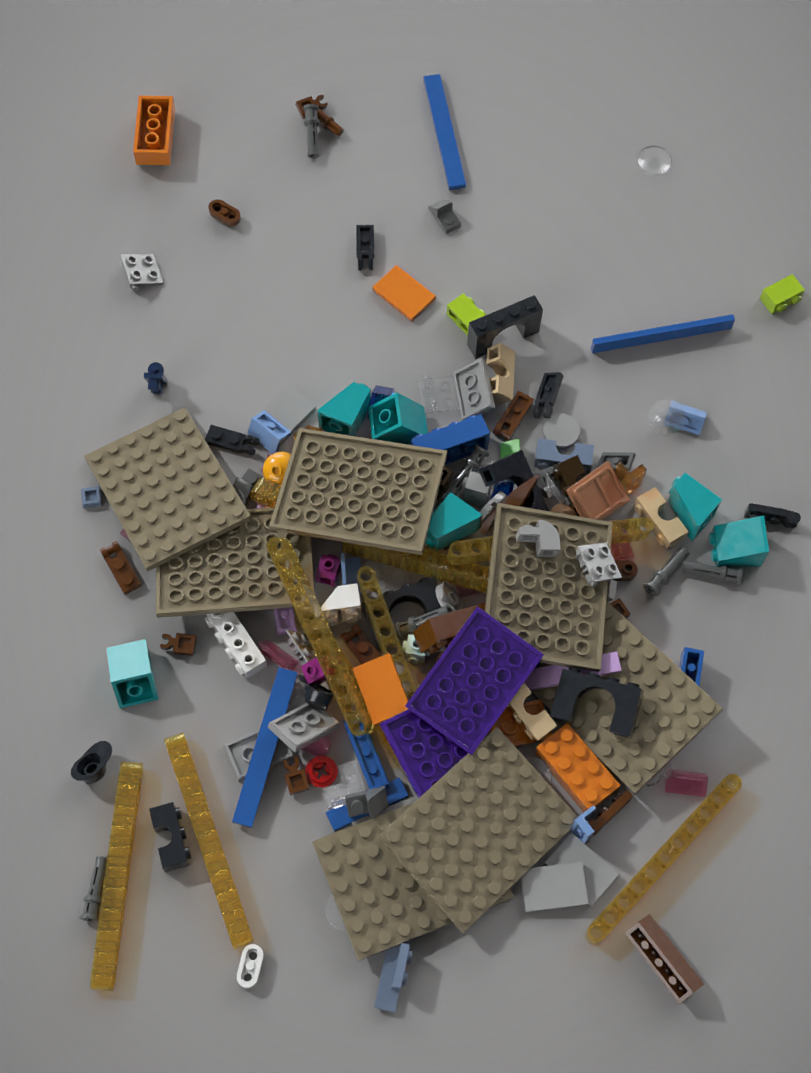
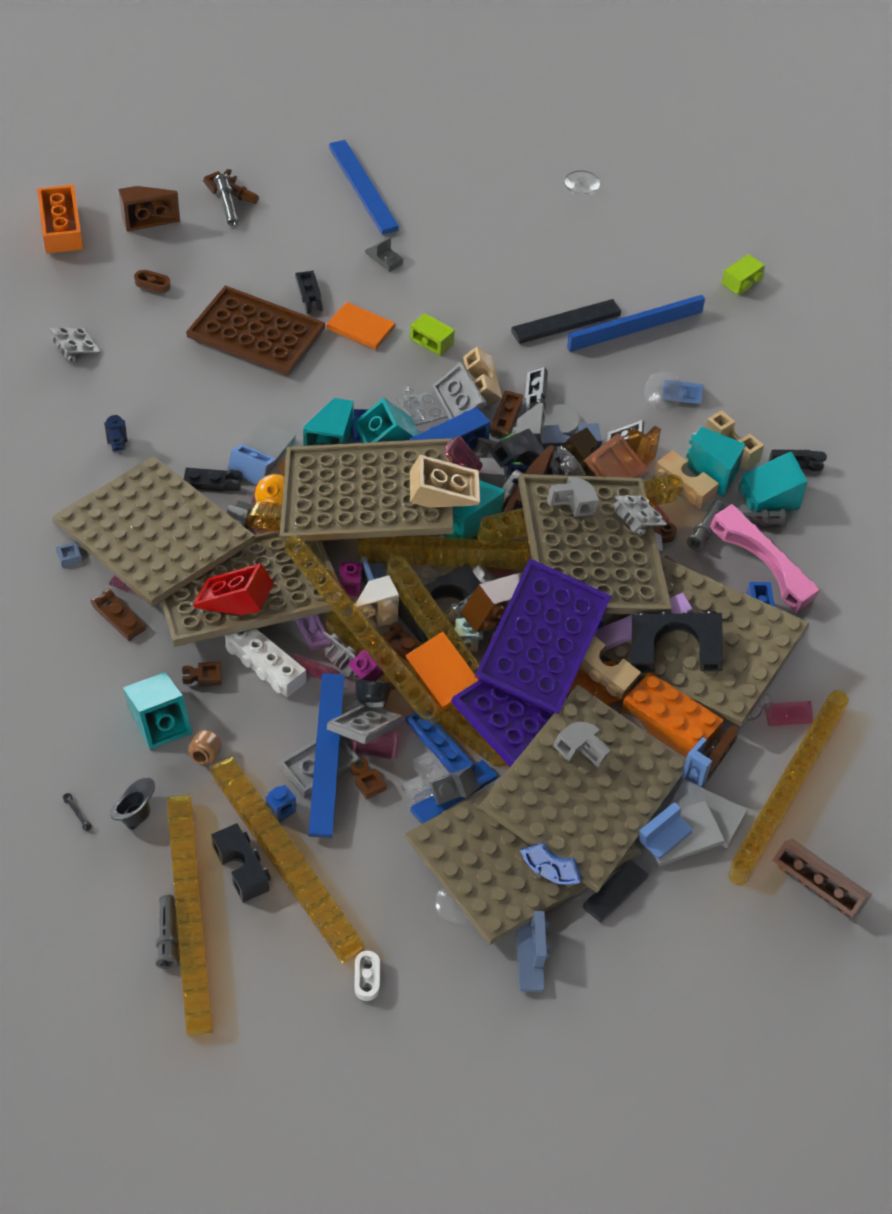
camera: 15 degrees left, 15 degrees down
red gear [305,756,338,788] -> none
black arch [467,295,543,359] -> none
none -> black hinge [63,793,92,831]
none -> reddish brown slope [118,186,180,232]
none -> reddish brown plate [186,285,325,376]
none -> medium nougat head [188,730,222,765]
none -> red slope [193,563,274,615]
none -> blue brick [263,784,297,824]
none -> tan slope [410,454,480,508]
none -> clear pink slope [445,436,483,471]
none -> black tile [511,299,621,344]
none -> light grey slope [513,403,545,447]
none -> tile [520,842,583,885]
none -> light grey brick [552,722,611,767]
none -> black tile [583,859,649,923]
none -> medium blue panel [639,802,692,859]
none -> tan arch [705,410,764,470]
none -> bright pink arch [710,504,820,614]

